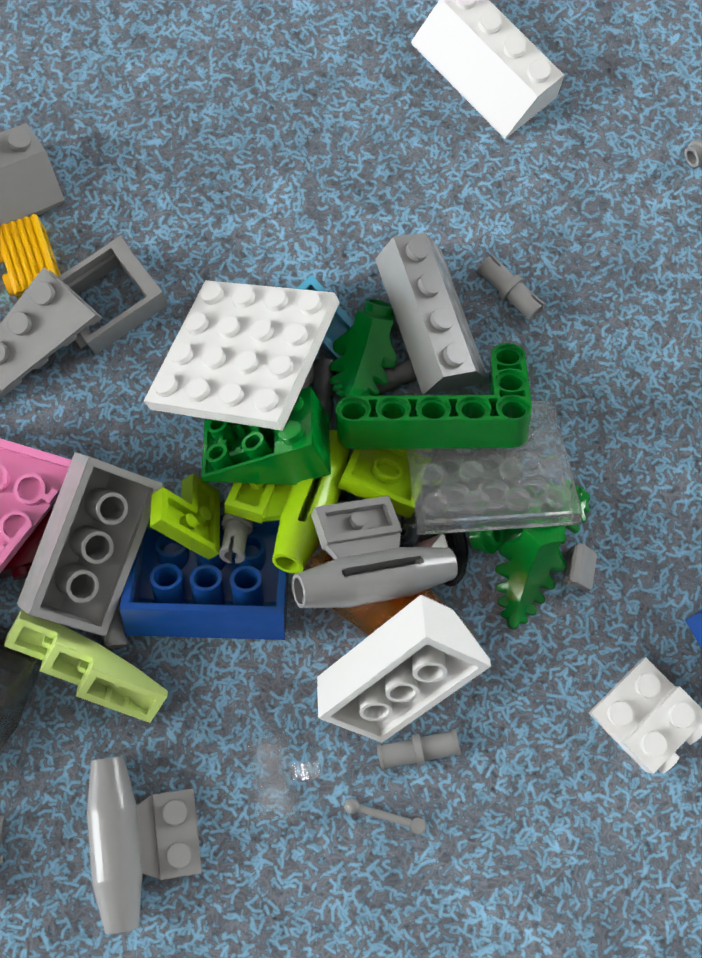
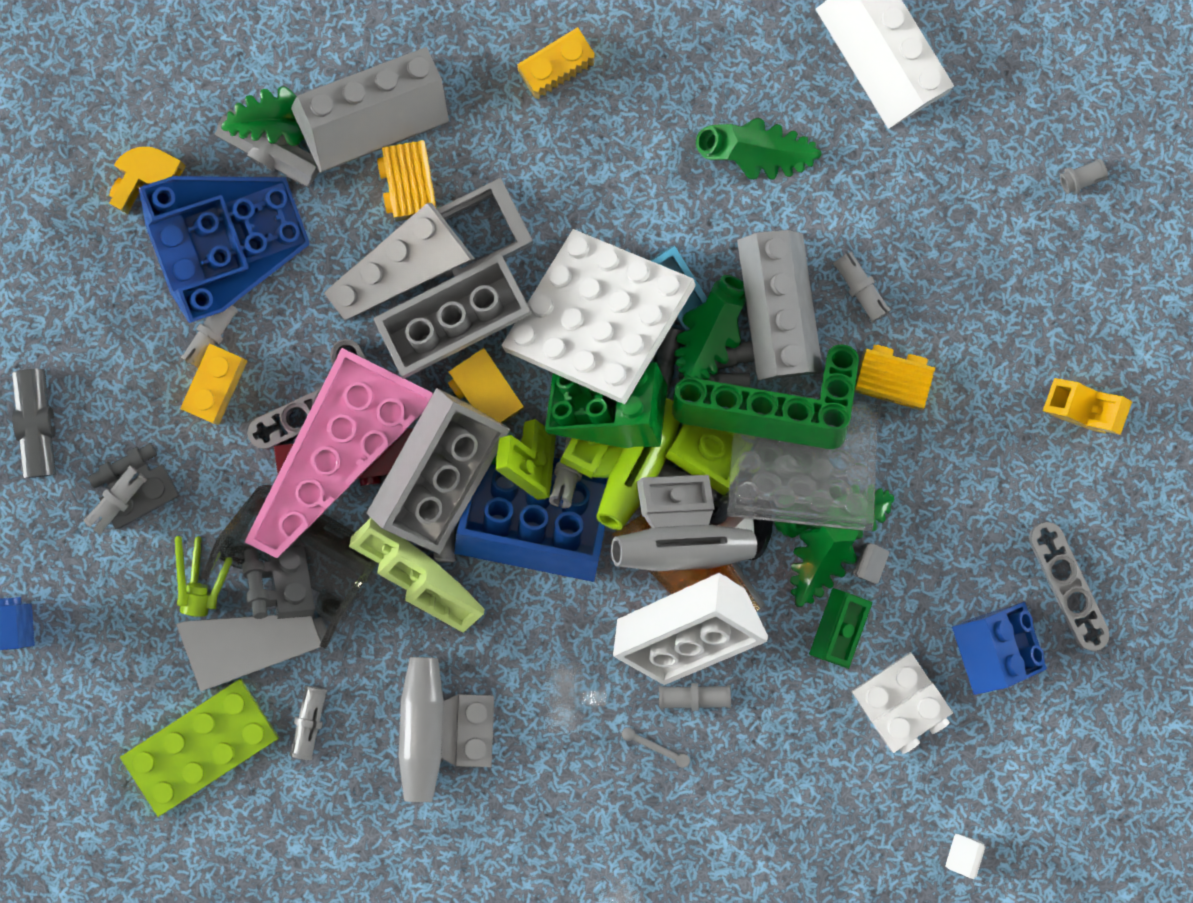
camera: 10 degrees right, 10 degrees up
none -> light grey slope [373,254,532,379]
none -> yellow brick [448,348,525,424]
none -> yellow brick [517,27,595,99]
none -> green plant [696,118,822,180]
none -> green slope [809,588,873,669]
none -> yellow brick [854,345,935,410]

